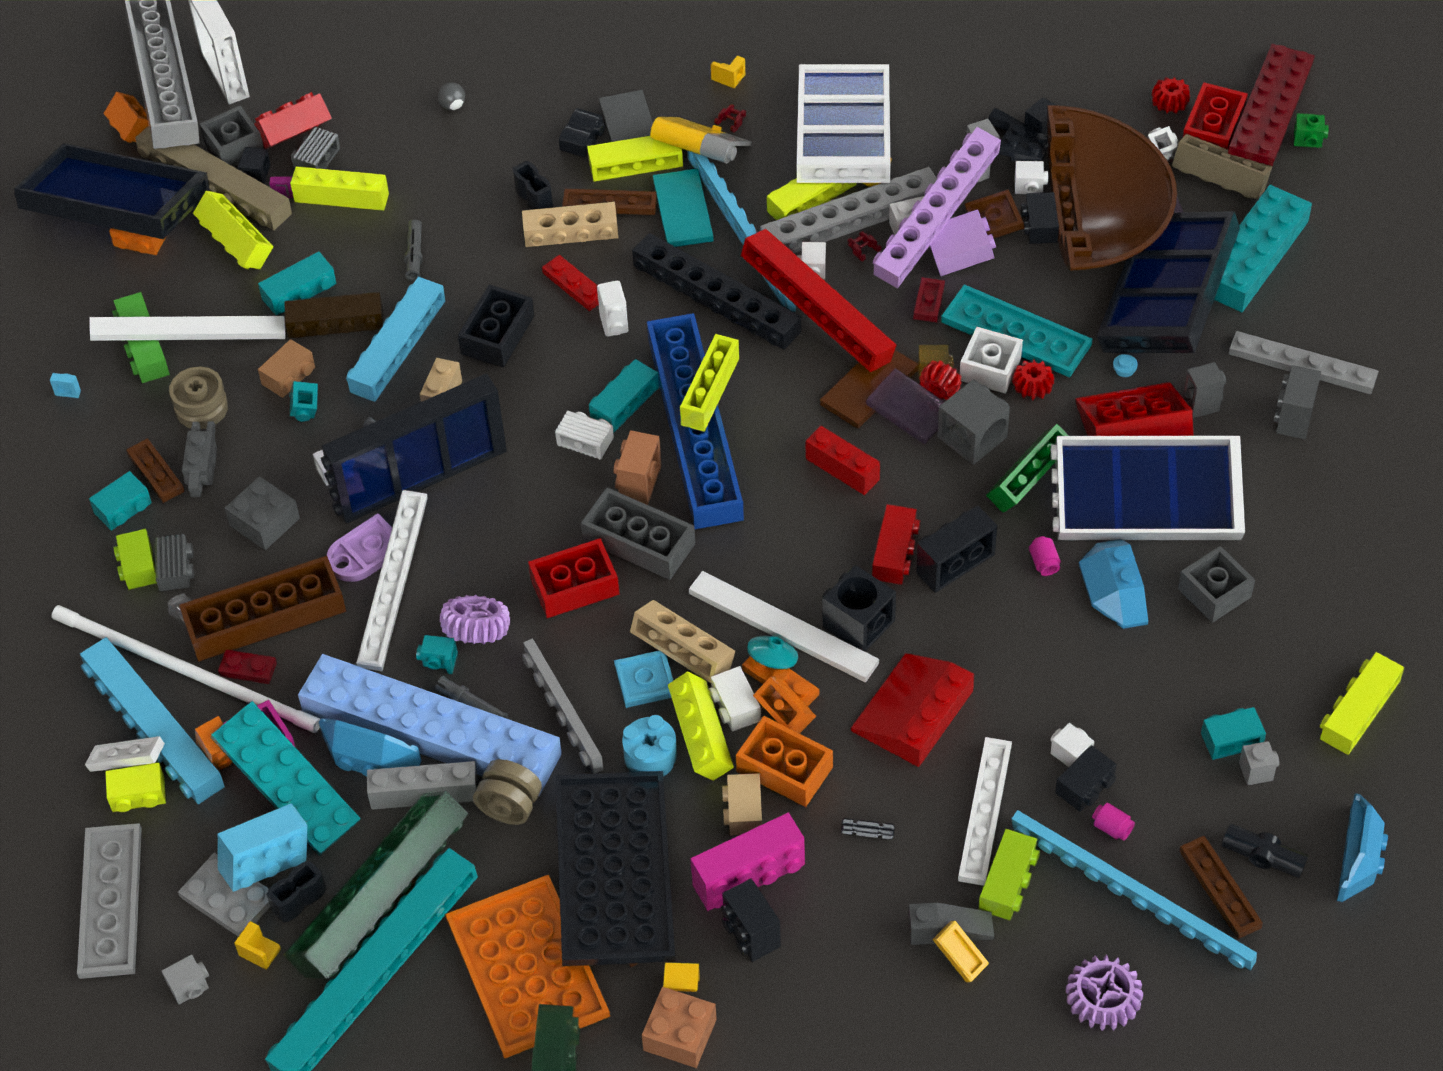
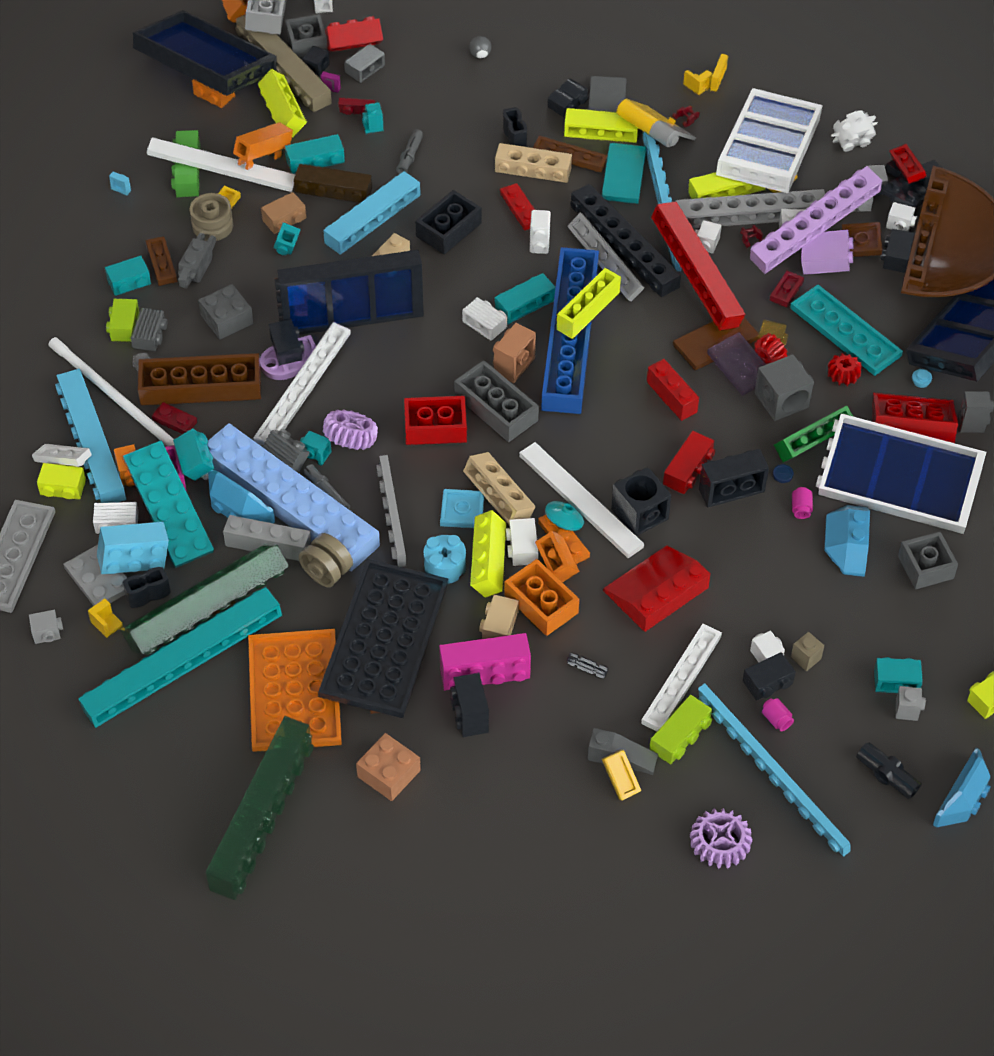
camera: 15 degrees right, 0 degrees up
neon yellow brick [290,167,389,211] -> none
yellow panel [663,963,700,992] -> none
white brick [960,327,1023,394] -> none
reddish brown plate [1179,836,1263,939] -> none
none -> white brick [93,502,139,534]
none -> teal brick [173,428,214,480]
none -> yellow plate [218,186,241,208]
none -> orange brick [233,122,293,170]
none -> dark grey brick [263,429,310,473]
none -> black brick [269,319,305,366]
none -> dark red plate [338,98,375,115]
none -> teal brick [362,103,384,134]
none -> light grey plate [567,213,644,301]
none -> yellow tile [710,54,728,91]
none -> dark blue piece [773,464,794,483]
none -> dark tan brick [791,632,824,671]
none -> white brick [831,111,877,152]
none -> red plate [889,144,927,184]

